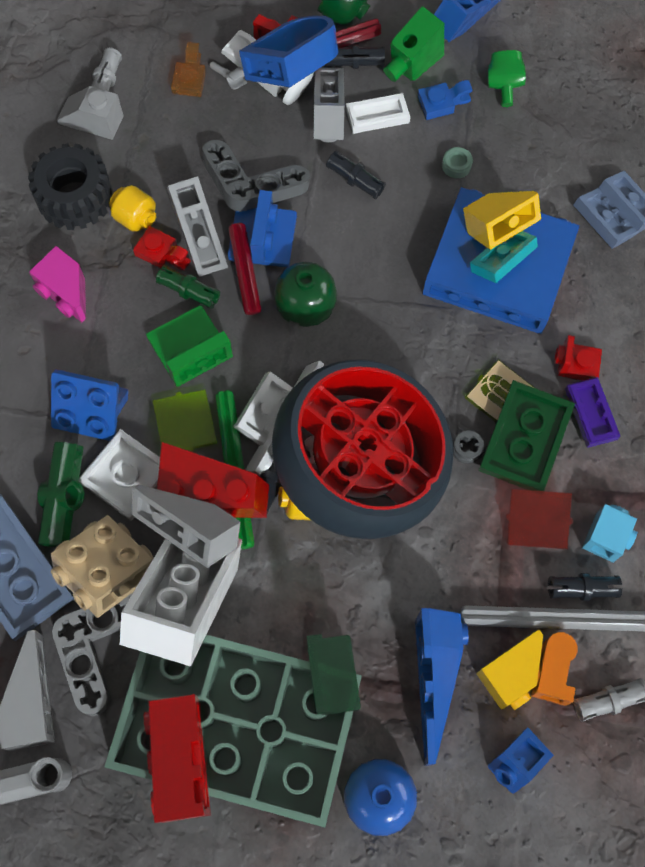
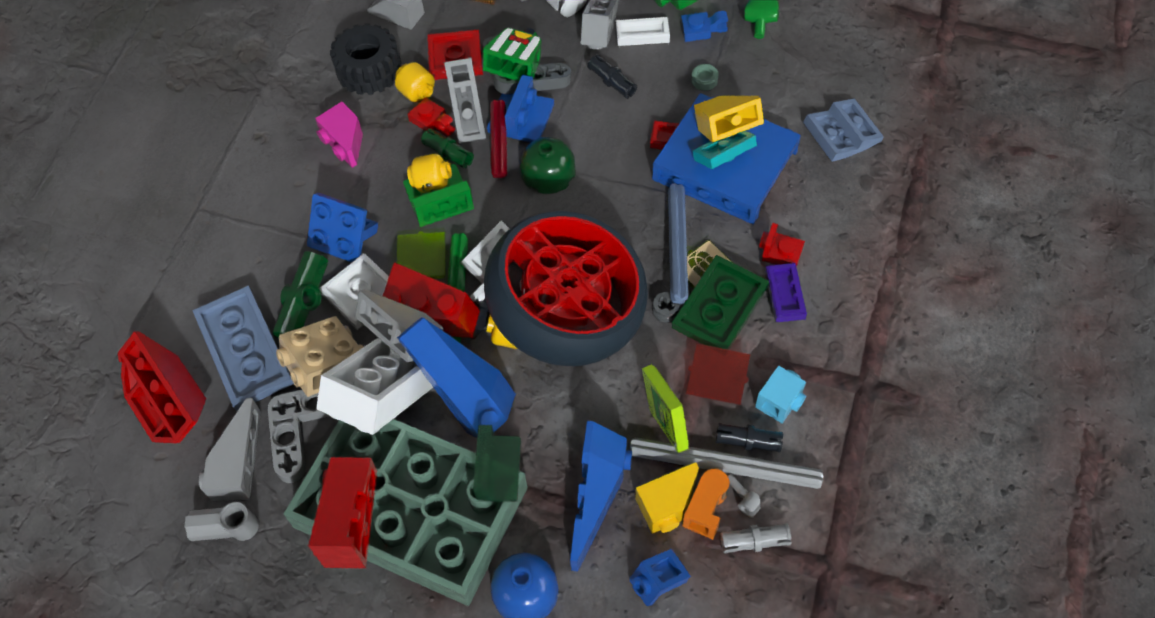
camera: 15 degrees right, 10 degrees down
none -> blue wedge [397,317,516,442]
none -> yellow head [407,154,452,193]
none -> red tile [427,30,483,80]
none -> green torso [483,28,542,81]
none -> lime tile [642,364,689,453]
none -> red tile [650,121,679,150]
none -> sand blue axle [668,183,688,305]
none -> light grey hand [728,474,761,518]

